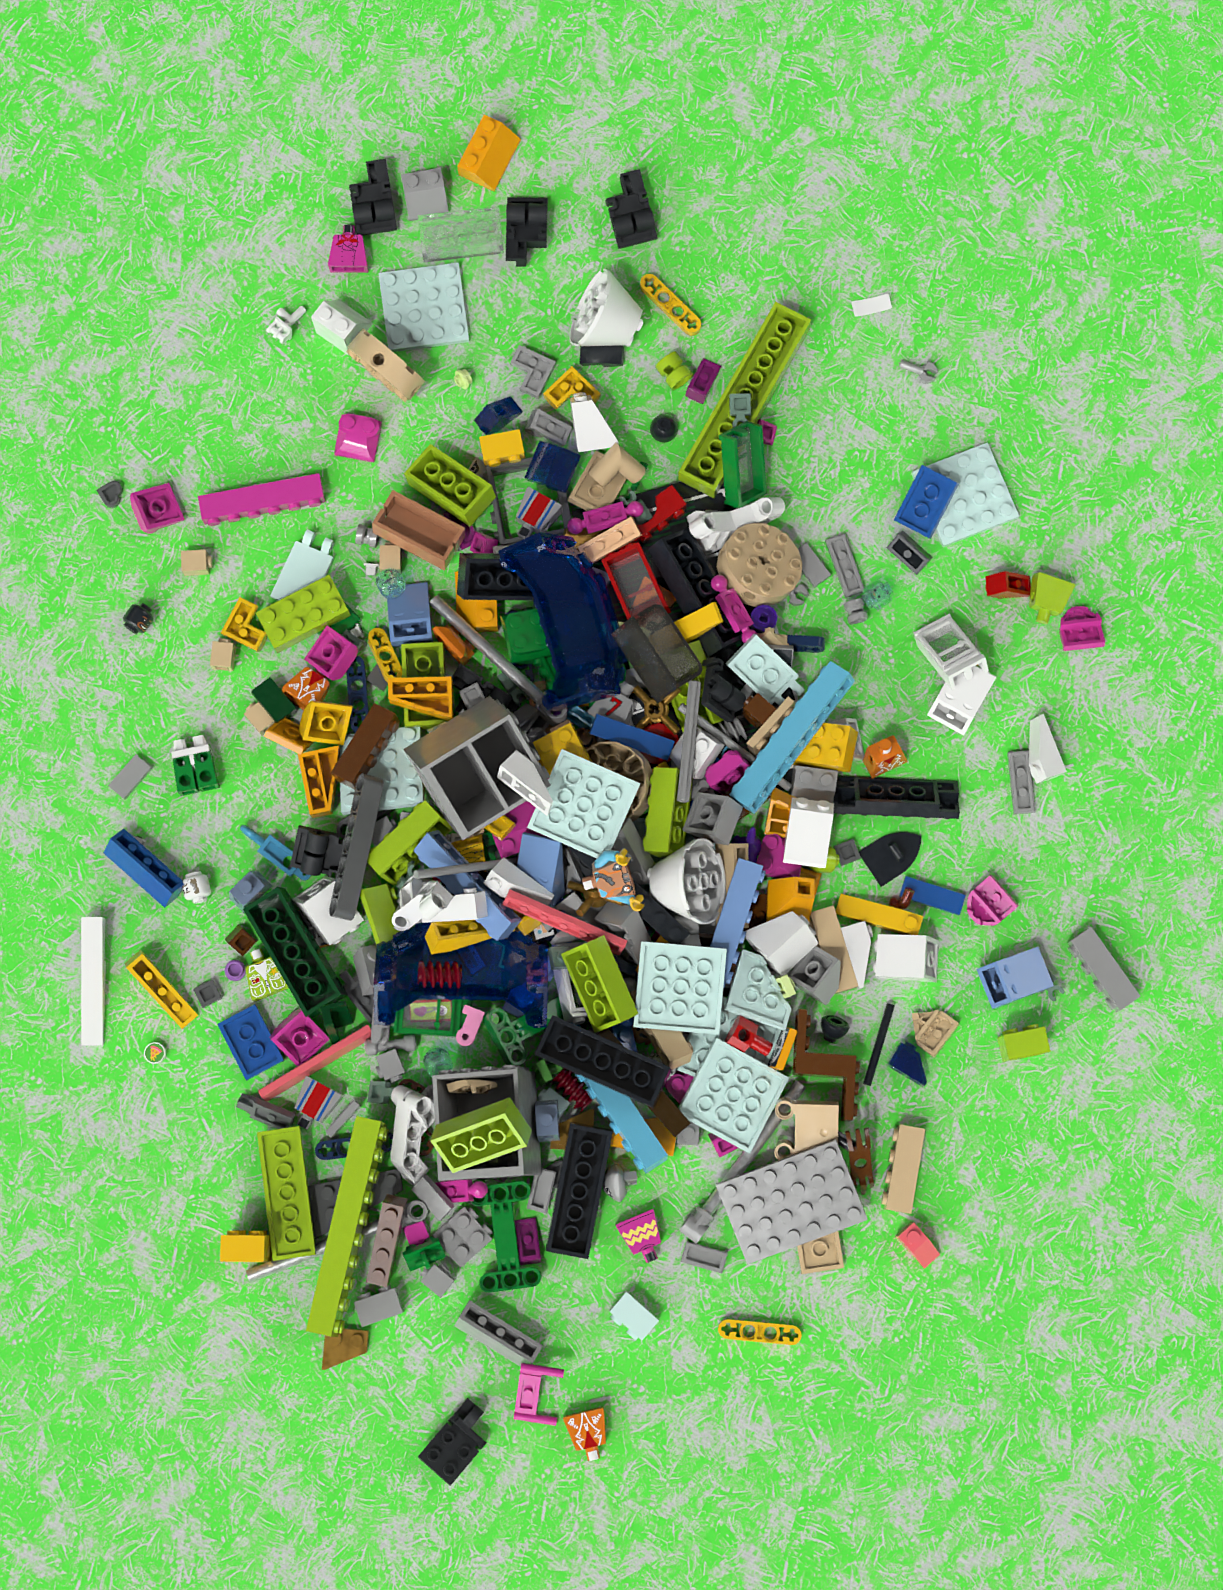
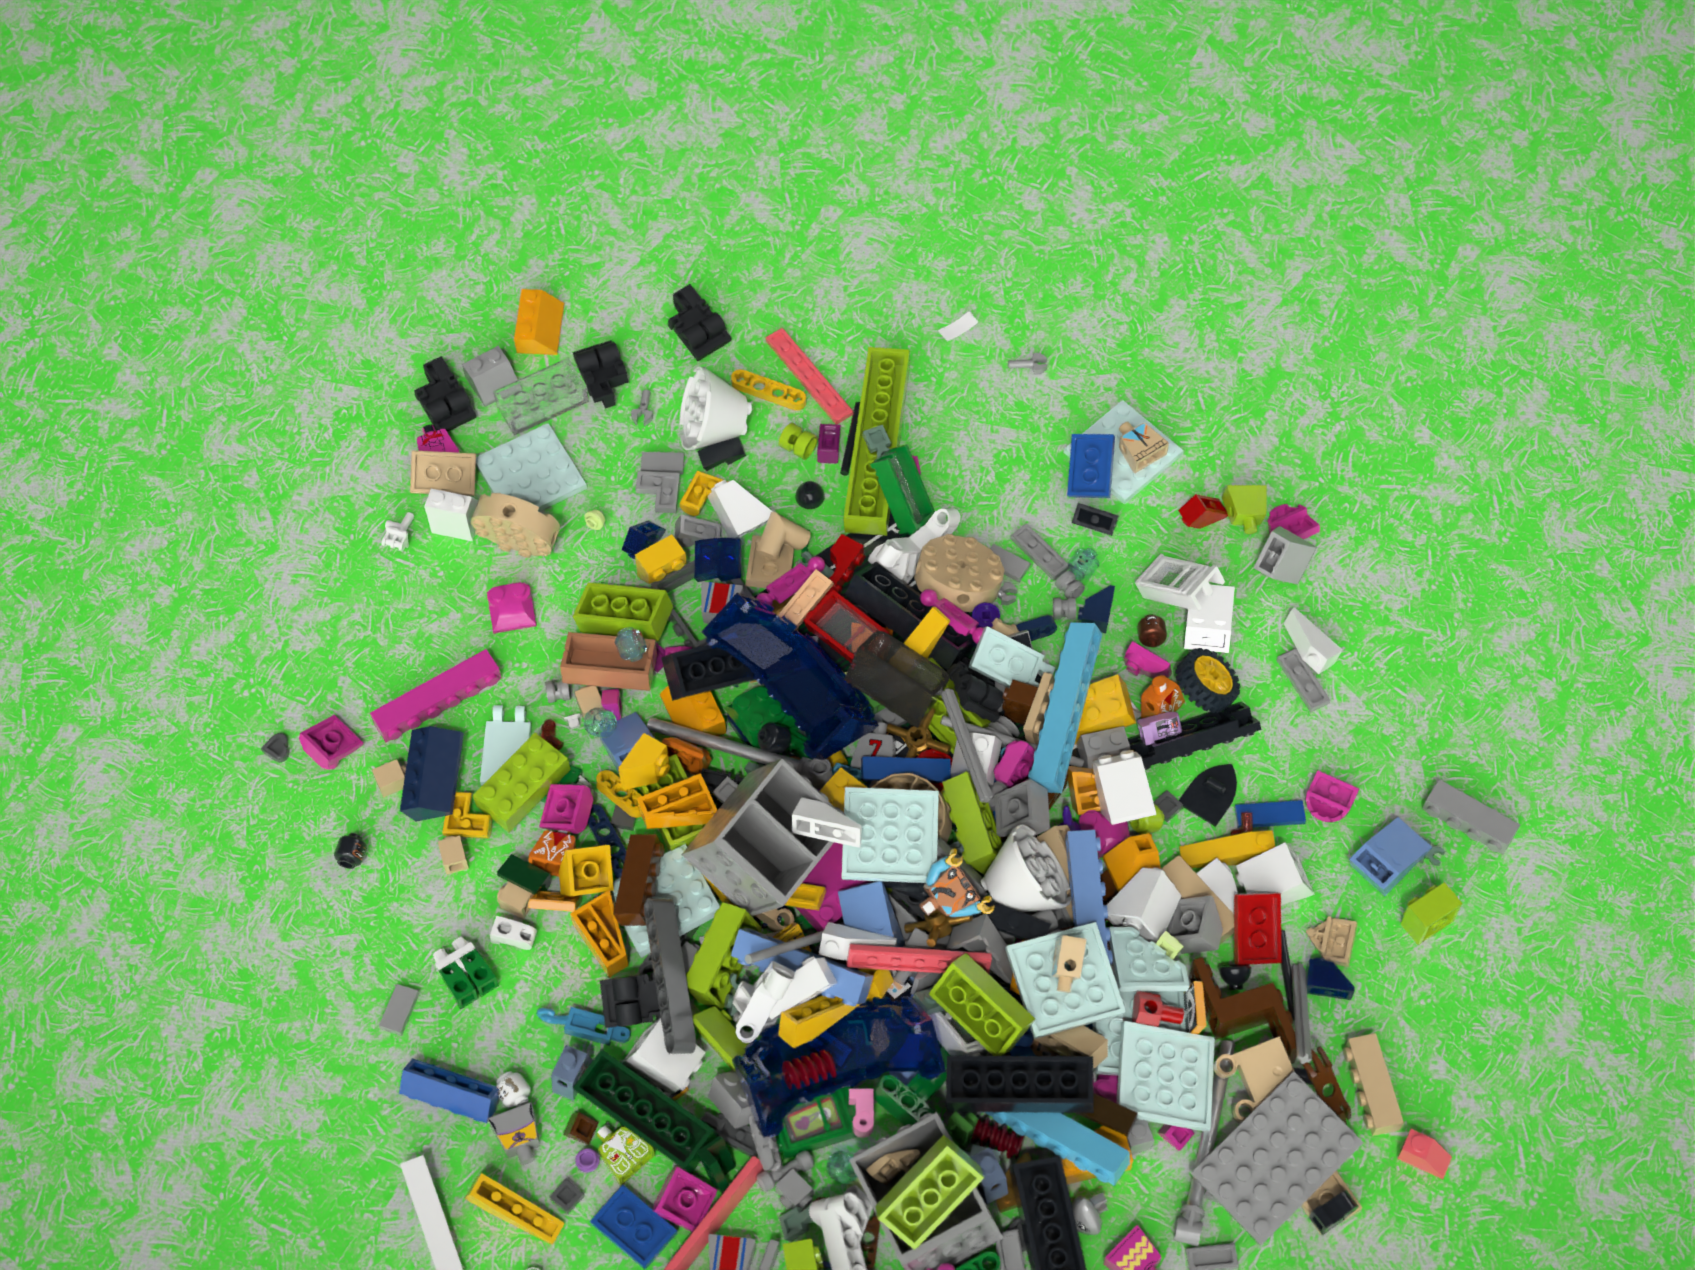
camera: 20 degrees left, 20 degrees down
none -> dark blue slope [400,726,464,822]
none -> tan tile [410,450,476,496]
none -> light grey torso [488,1102,540,1165]
none -> white leg [490,916,537,950]
none -> clear red arm [541,719,564,751]
none -> dark pink slope [601,689,622,720]
none -> clear light blue head [614,627,647,662]
none -> yellow slope [618,733,670,790]
none -> light grey bar [631,390,653,426]
none -> light grey tile [641,452,684,474]
none -> black head [758,722,791,754]
none -> coral tile [765,328,853,424]
none -> black bar [840,402,860,476]
none -> tan torso [1052,935,1086,993]
none -> light grey wheel [1053,597,1076,620]
none -> dark blue slope [1078,585,1115,633]
none -> tan torso [1119,422,1169,473]
none -> dark pink slope [1124,641,1172,678]
none -> lavender leg [1136,712,1182,745]
none -> copper head [1137,615,1167,648]
none -> black wheel [1175,648,1240,713]
none -> red plate [1234,892,1282,965]
none -> light grey slope [1254,526,1317,584]
none -> light grey axle [1291,963,1312,1064]
none -> black leg [1309,1190,1359,1236]

